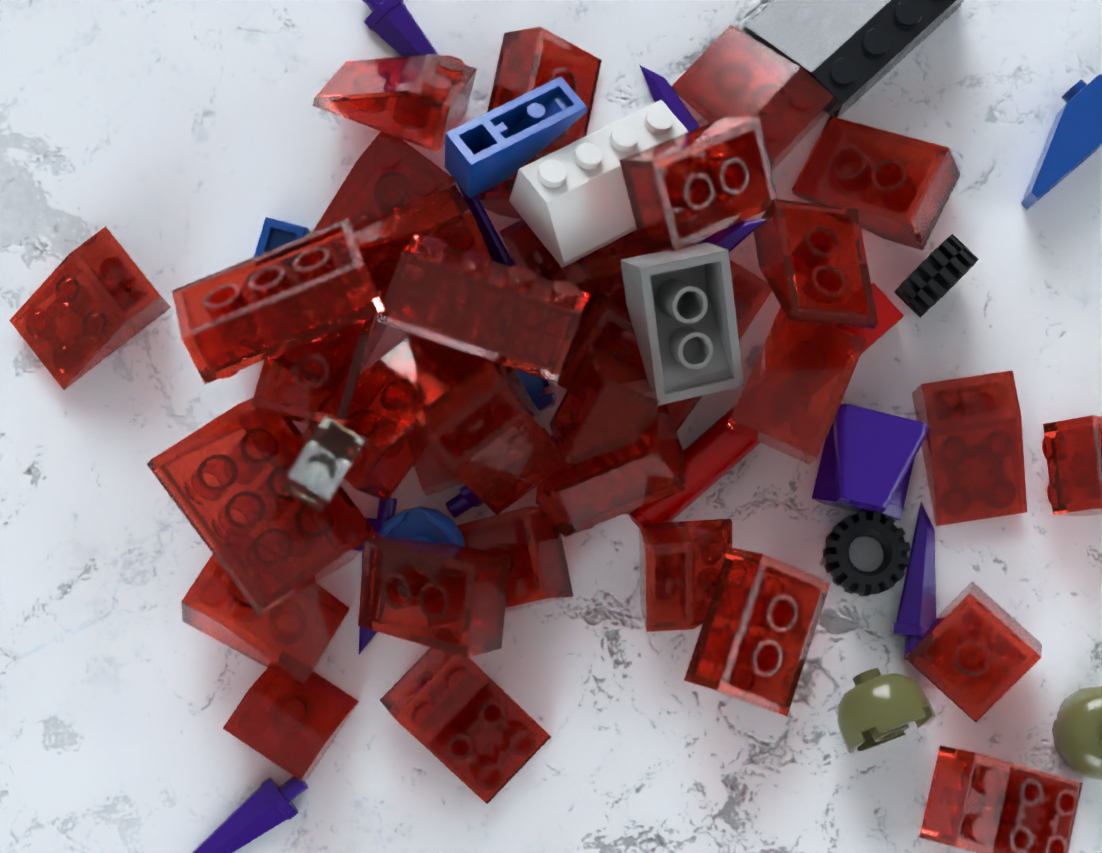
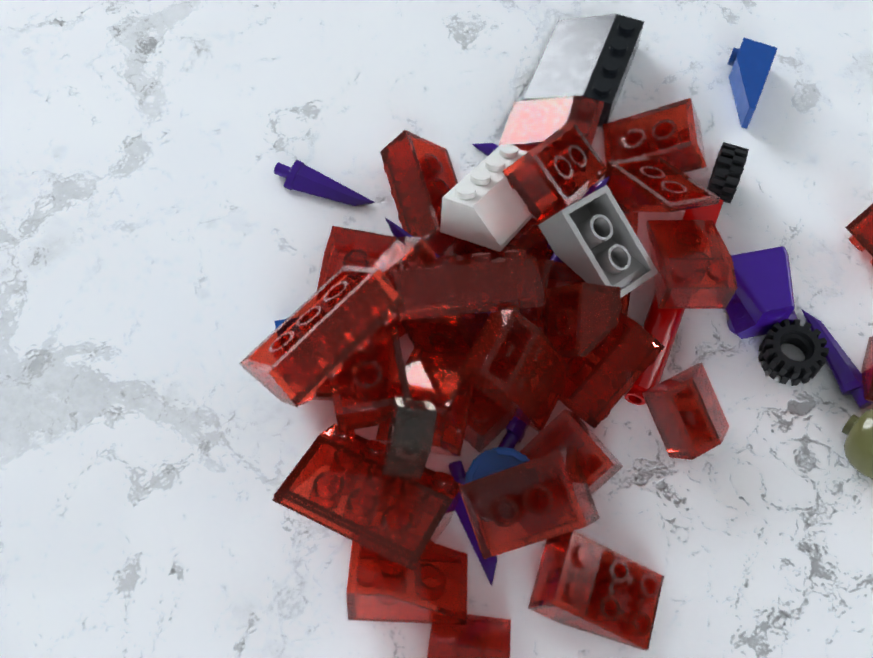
camera: 30 degrees left, 20 degrees down
clear red slope [9,226,171,390] -> none
clear red slope [313,54,477,153] -> none
blue slope [445,76,587,199] -> none
clear red brick [684,547,831,716] -> none
clear red slope [912,370,1027,526] -> none

